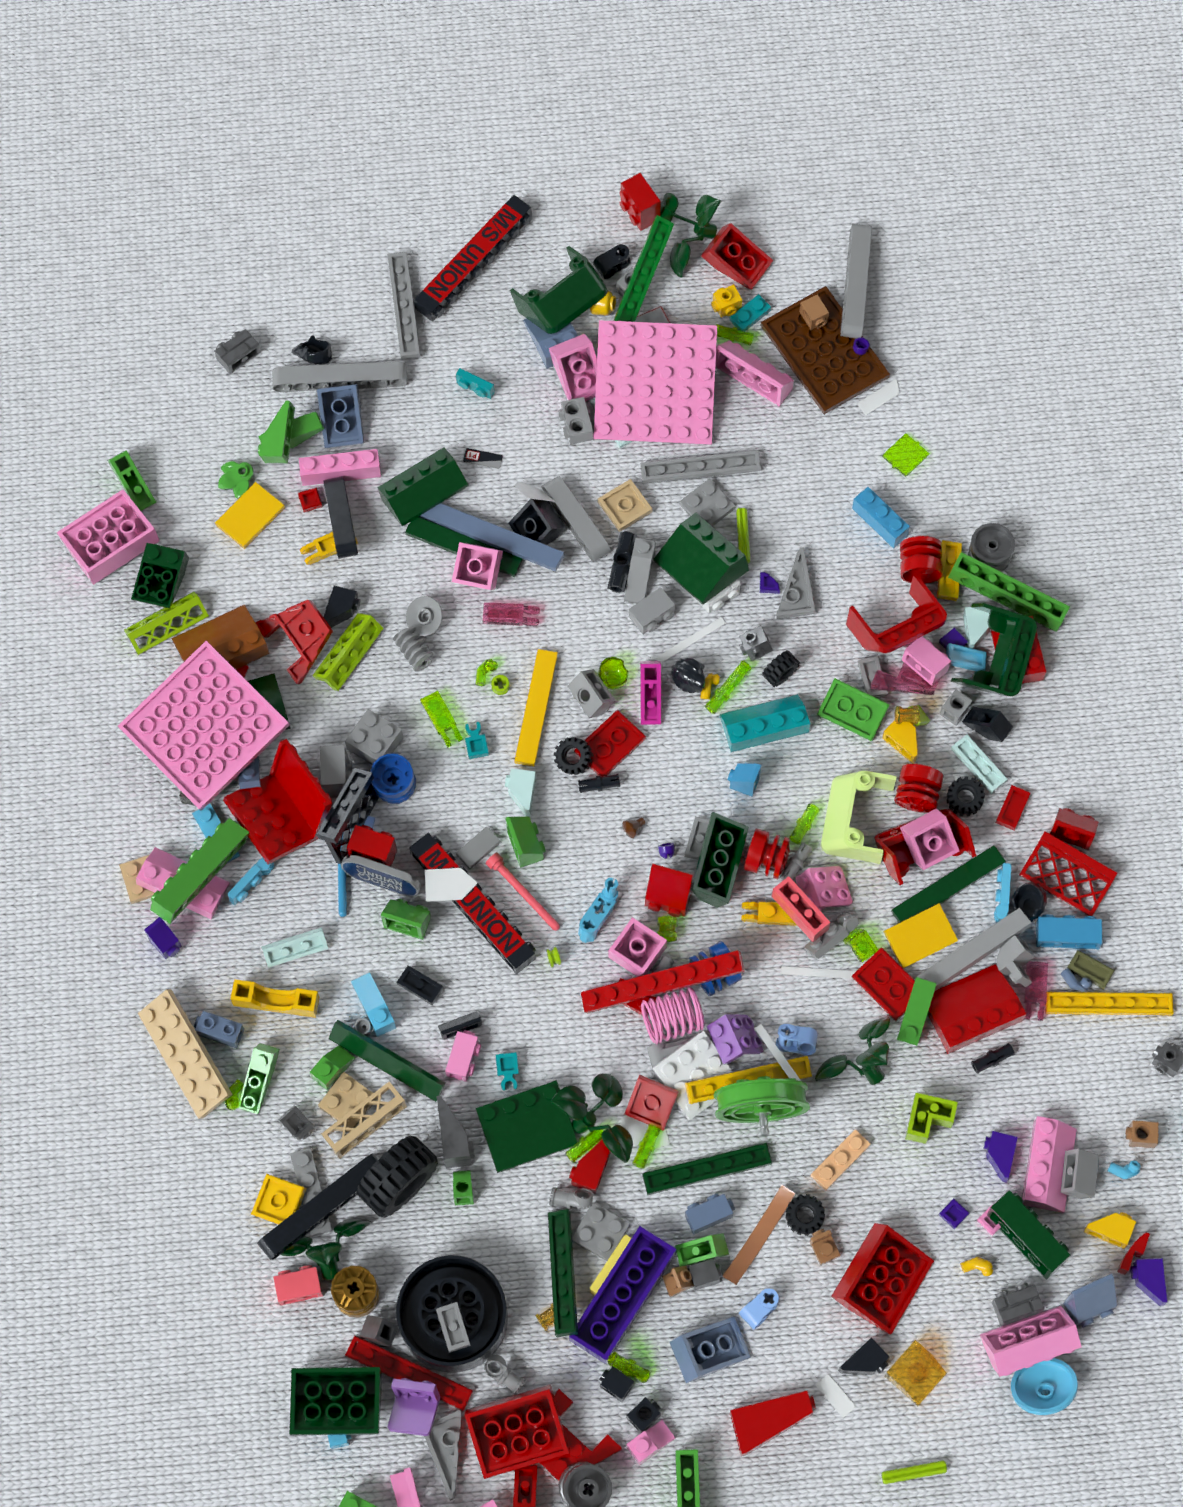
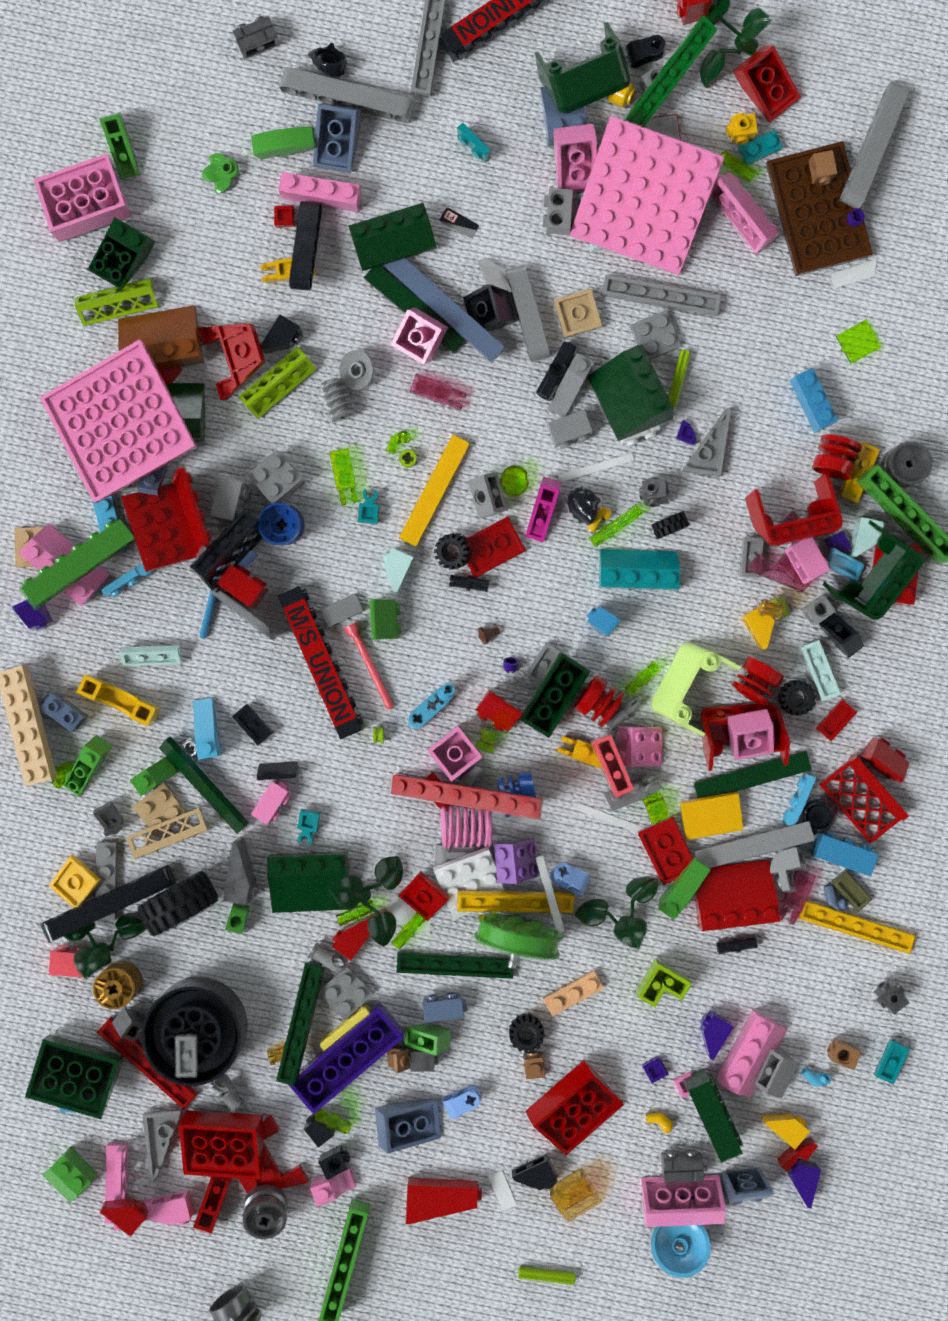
camera: 20 degrees right, 20 degrees up
yellow tile [215,482,285,549] -> none
bright green slope [258,401,295,464] -> none
bright green slope [381,899,431,940] -> none
medium lavender bracket [387,1378,440,1436] -> none
white sticker [425,868,477,902] -> none
nougat sticker [723,1185,795,1285] -> none
bright green tile [817,678,890,742] -> none

